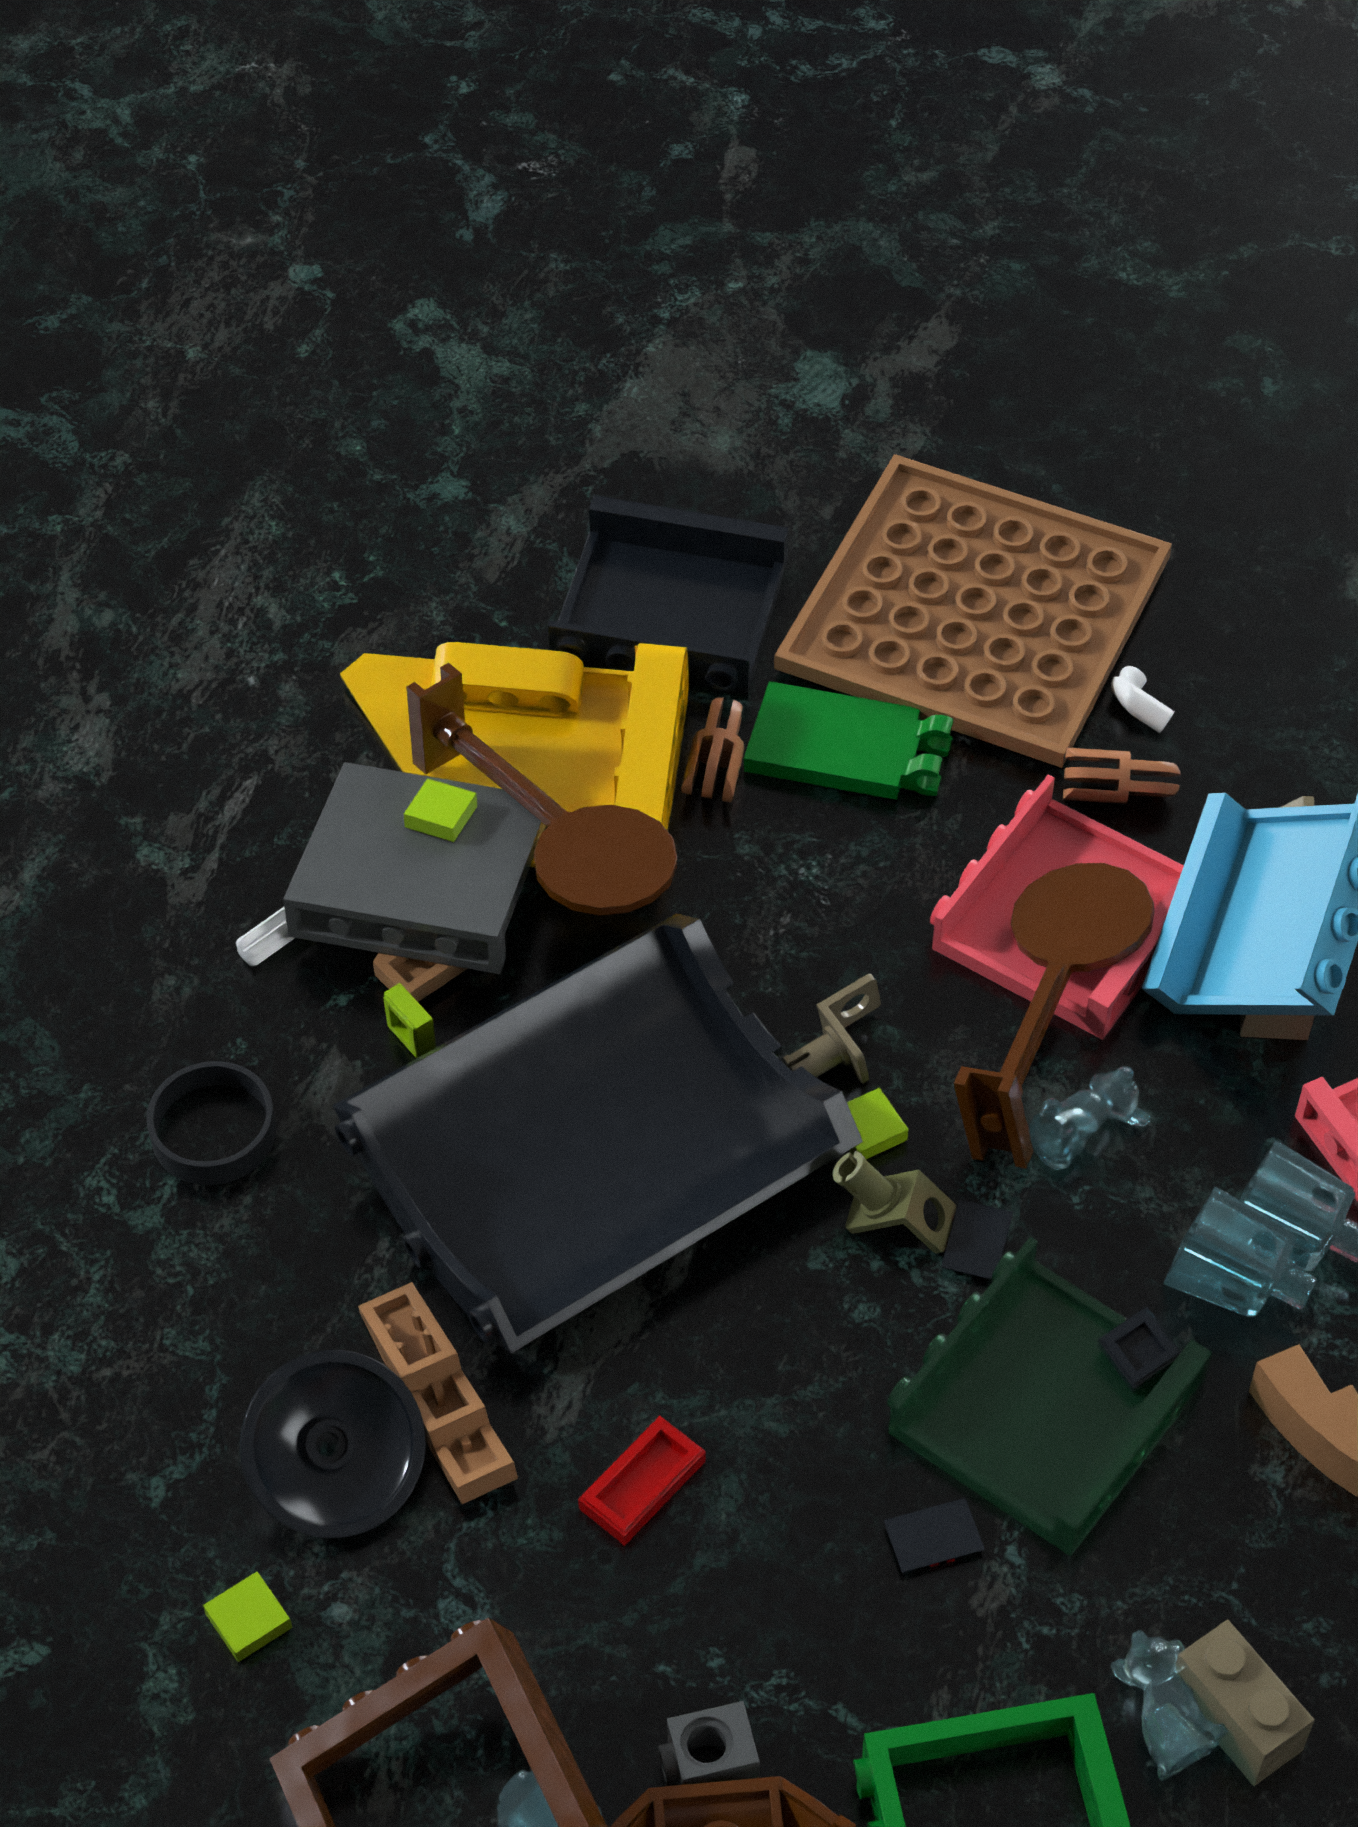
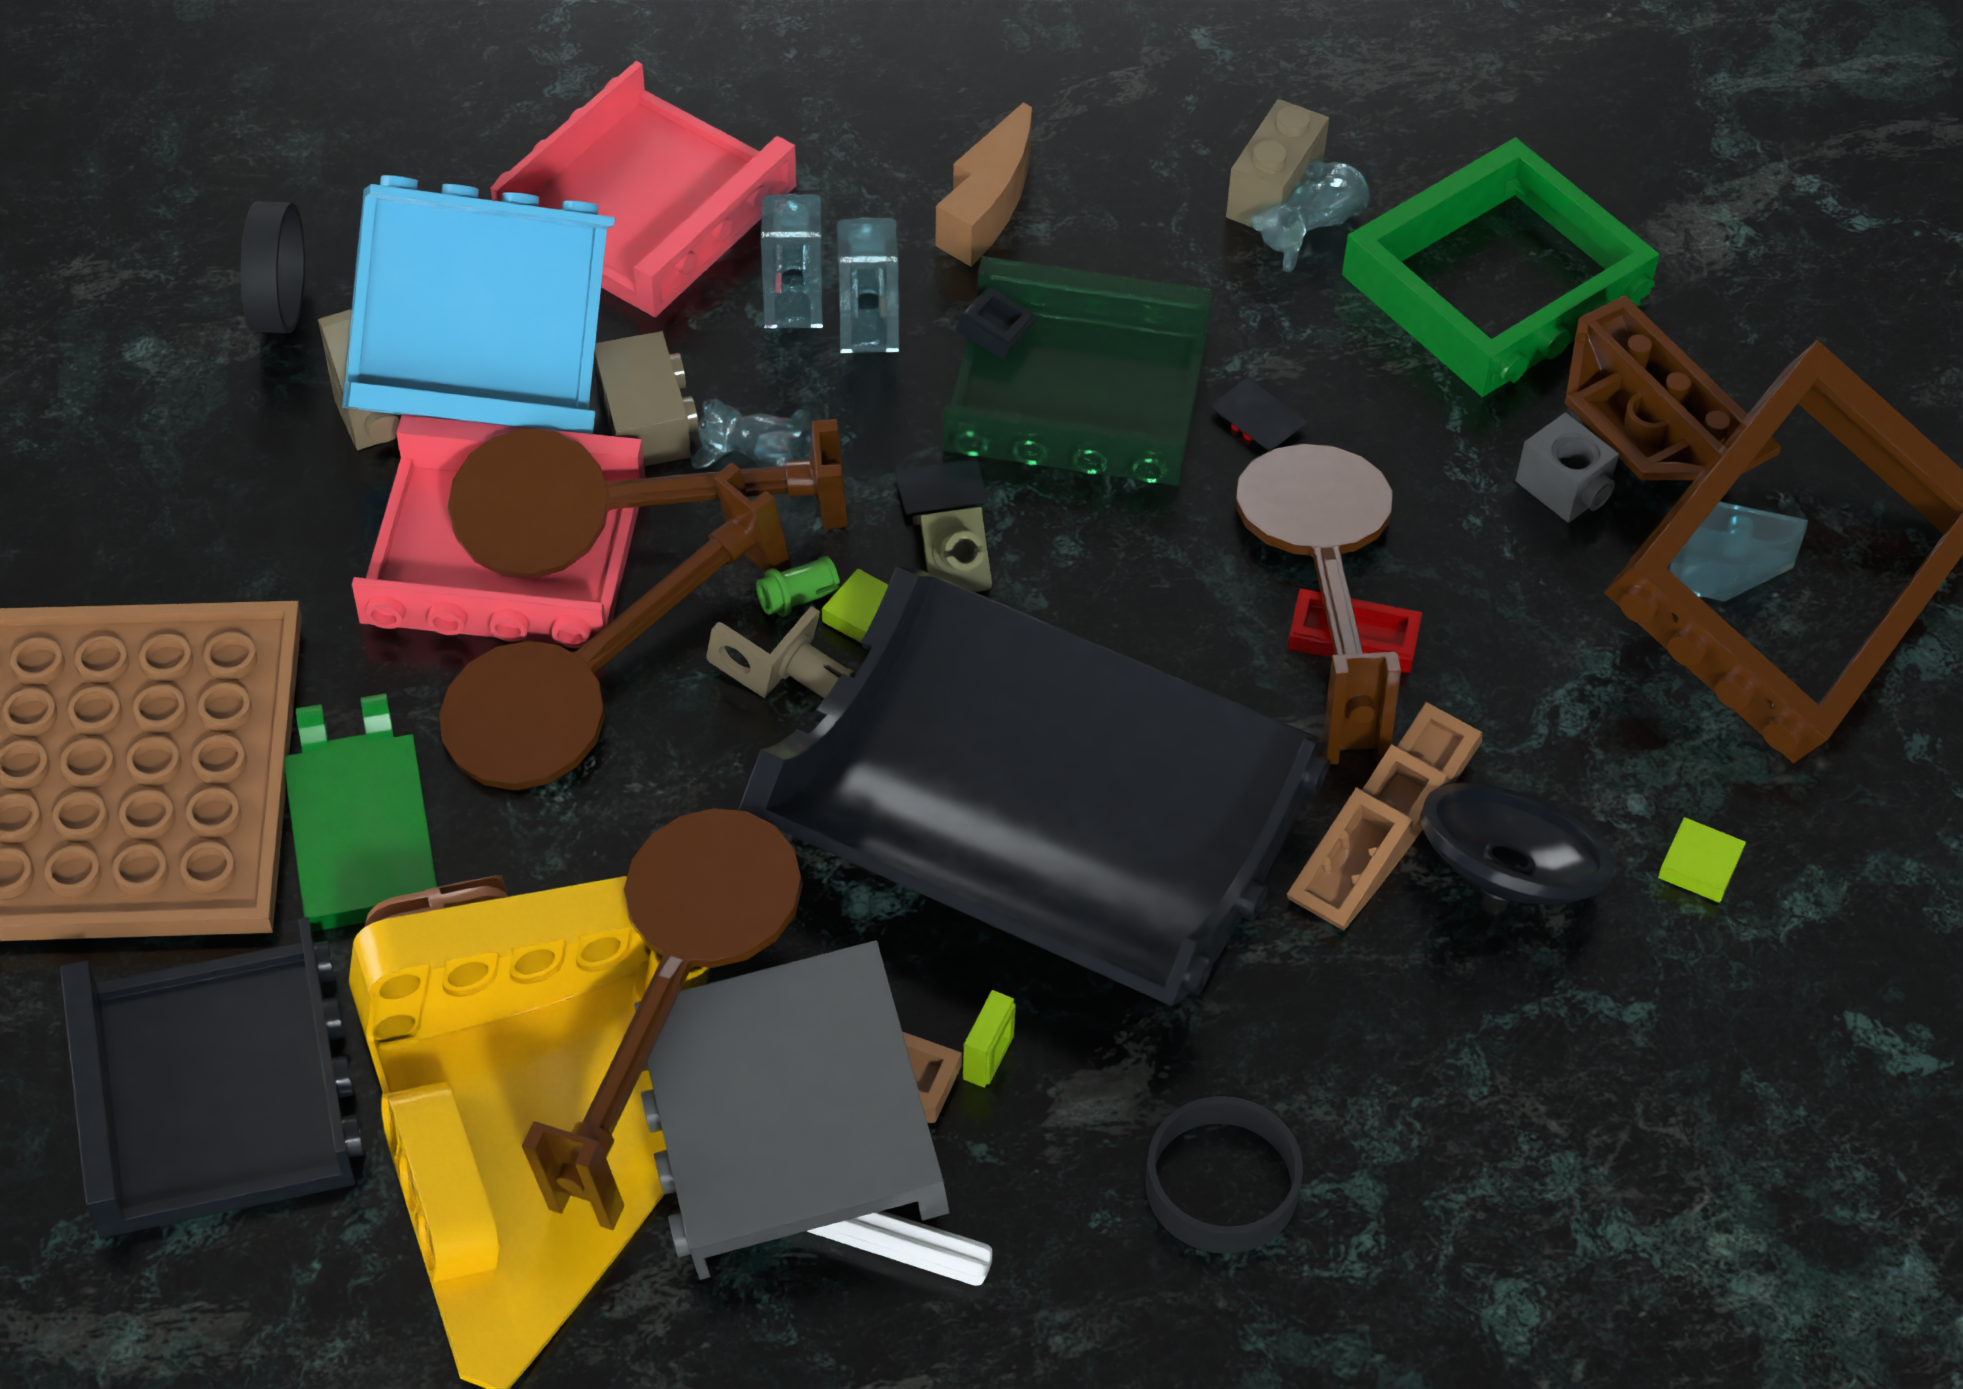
camera: 120 degrees left, 0 degrees up
lime tile [404,778,477,842] -> none
nougat arm [1063,747,1181,804] -> none
white arm [1111,666,1175,733] -> none
none -> reddish brown piece [439,462,791,791]
none -> dark tan brick [594,331,699,466]
none -> bright green pin [756,556,840,617]
none -> piece [1236,444,1401,764]

